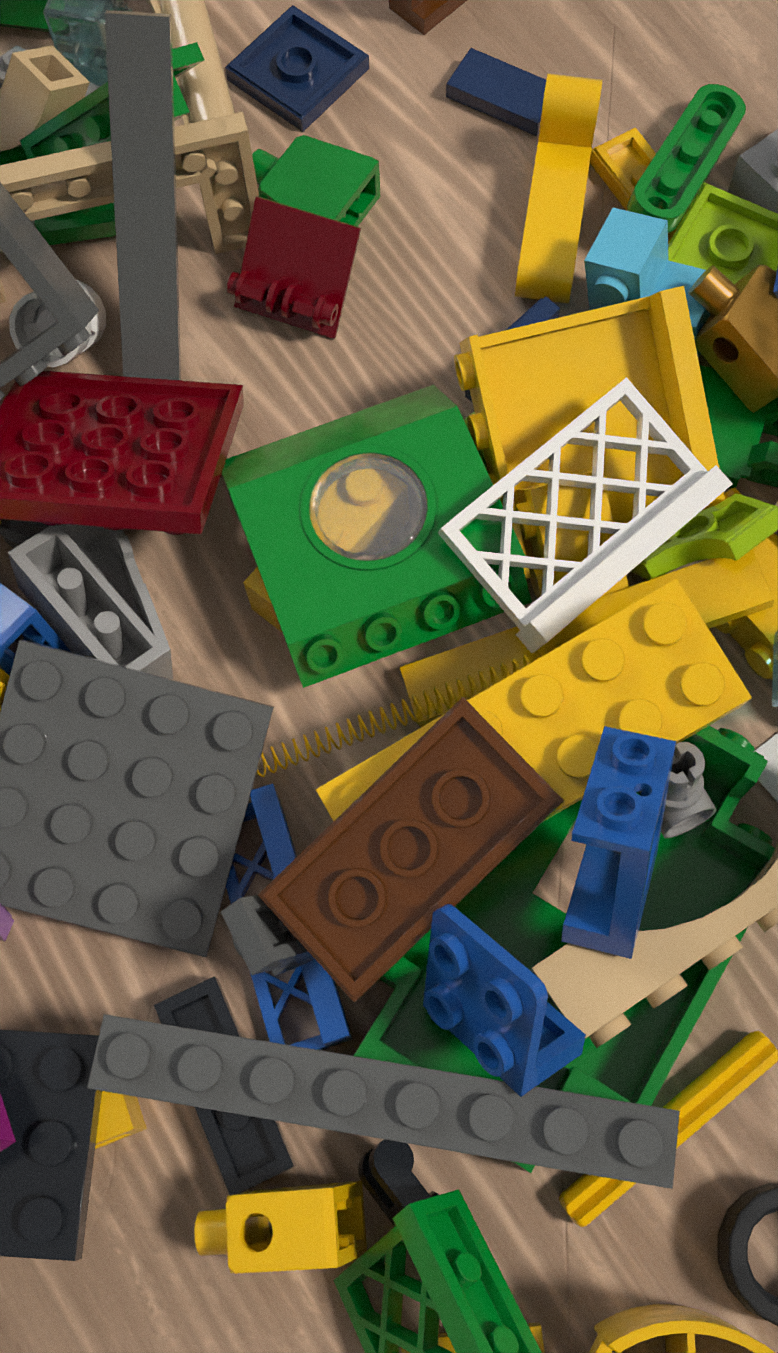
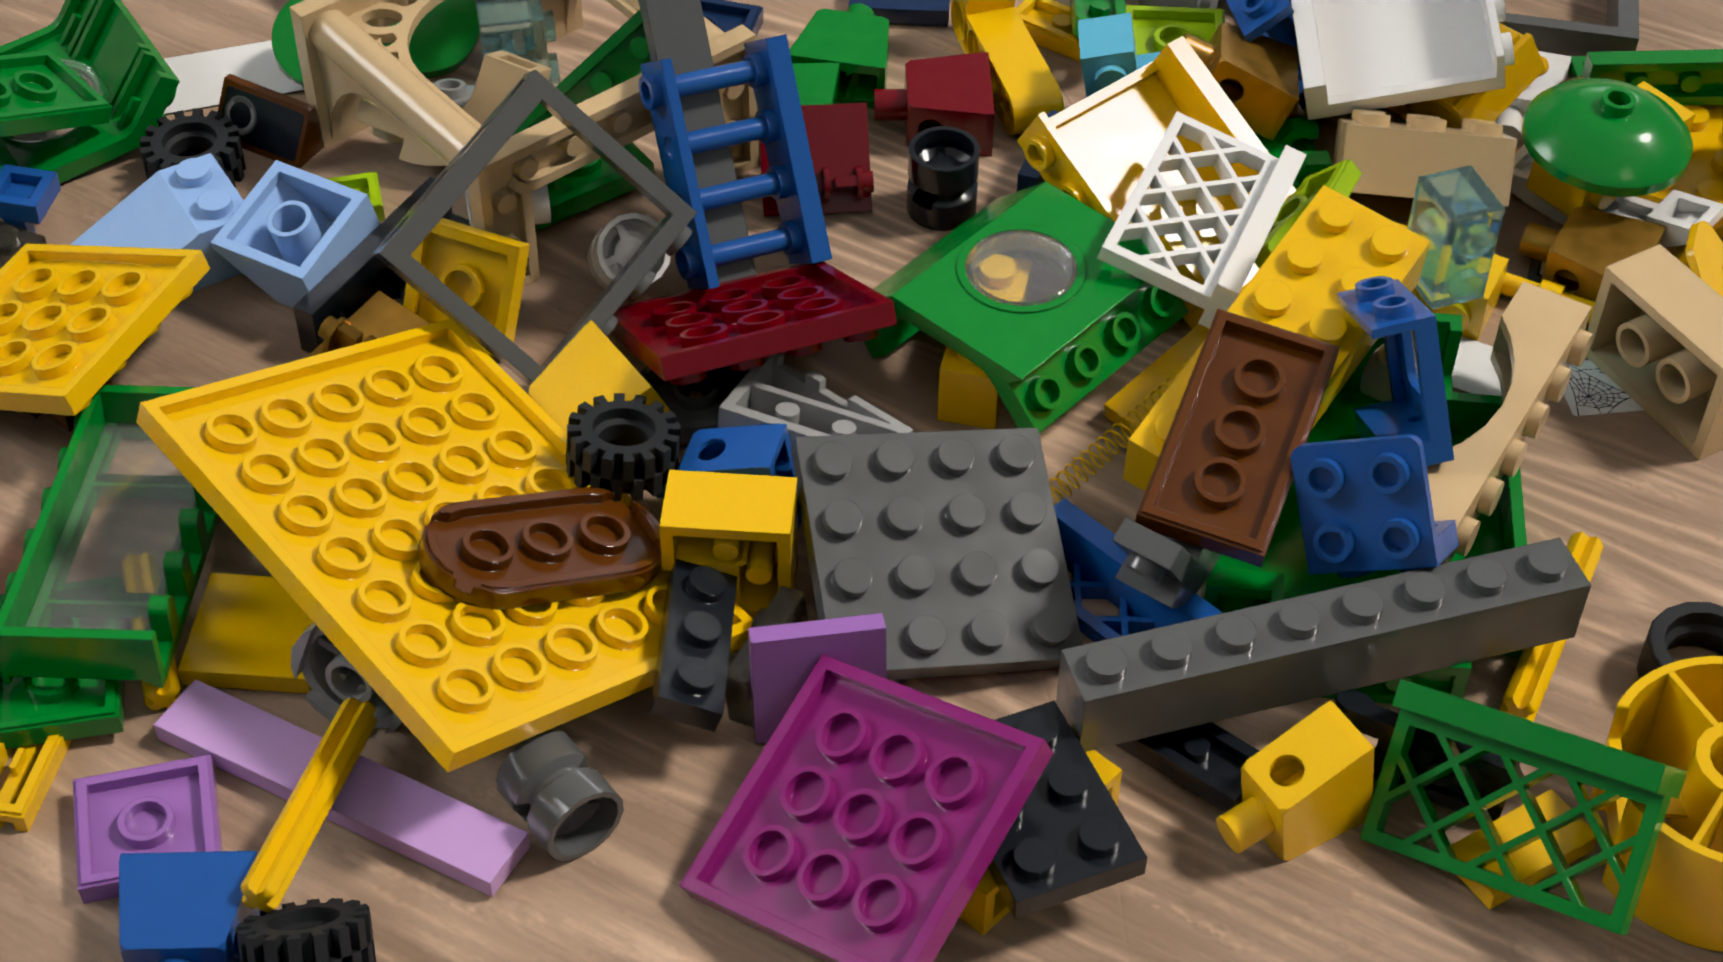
camera: 30 degrees left, 25 degrees down
none -> blue fence [639,34,832,289]
none -> green torso [790,3,889,109]
none -> dark red torso [874,52,995,156]
none -> black wheel [907,126,980,231]

